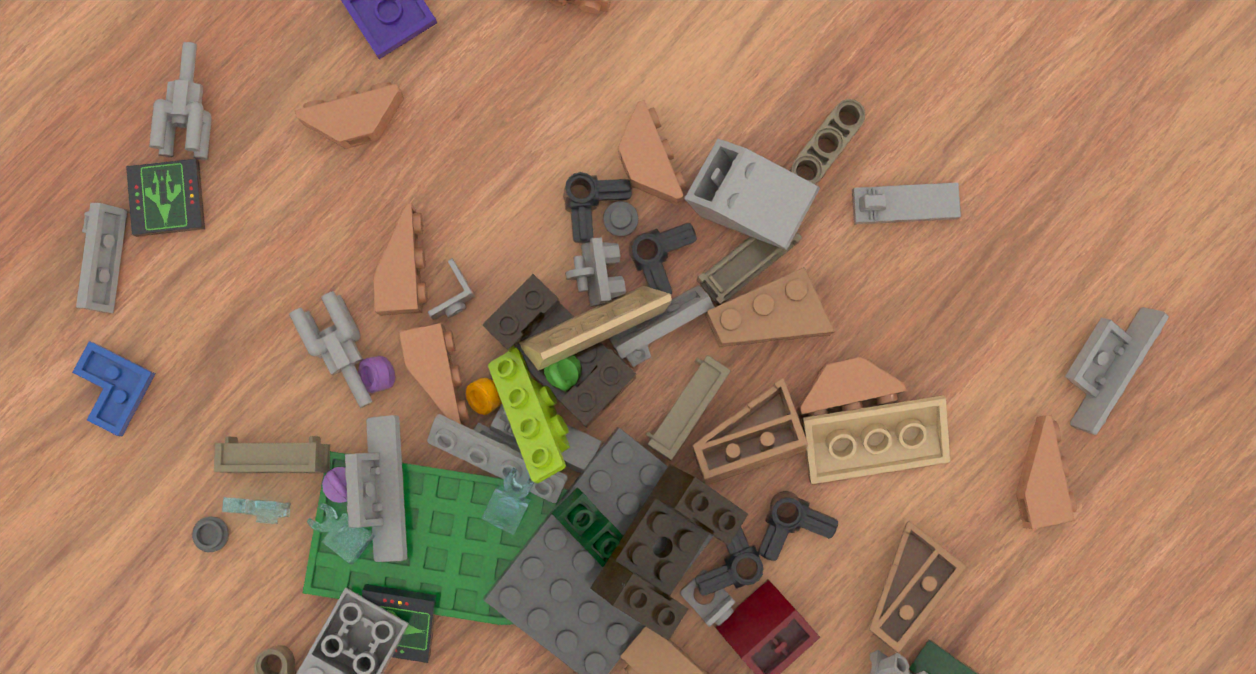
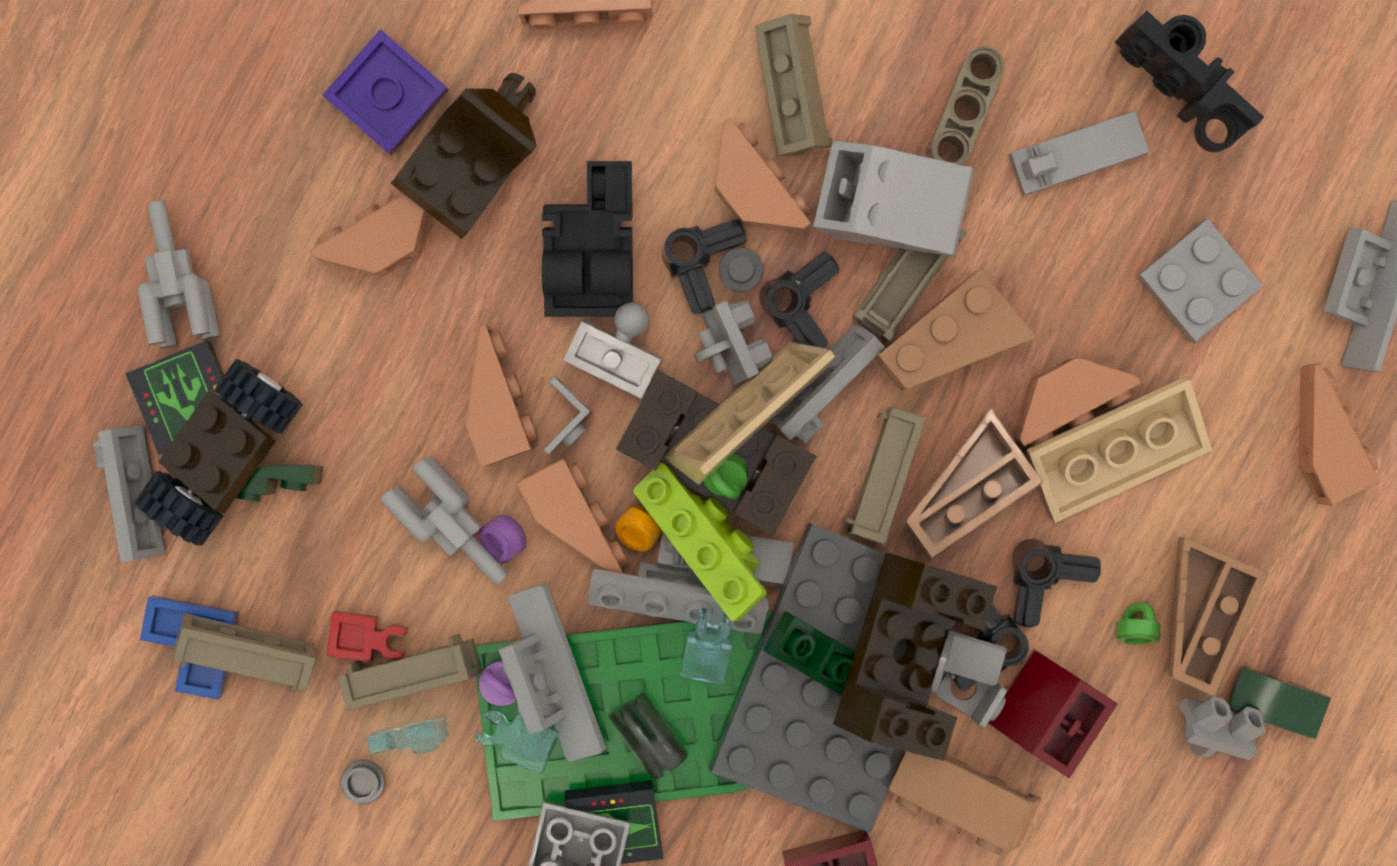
camera: 20 degrees left, 5 degrees up
none -> plate [135,359,303,546]
none -> dark tan container [173,613,316,692]
none -> dark green slope [236,464,323,502]
none -> red plate [326,611,408,662]
none -> dark brown plate [390,73,537,239]
none -> black plate [542,161,633,317]
none -> light grey plate [563,302,662,399]
none -> clear smoke arm [609,691,688,780]
none -> dark tan container [755,14,833,156]
none -> light grey bracket [930,630,1007,694]
none -> black plate [1115,11,1264,152]
none -> bright green tile [1116,602,1160,645]
none -> light grey plate [1137,219,1263,343]

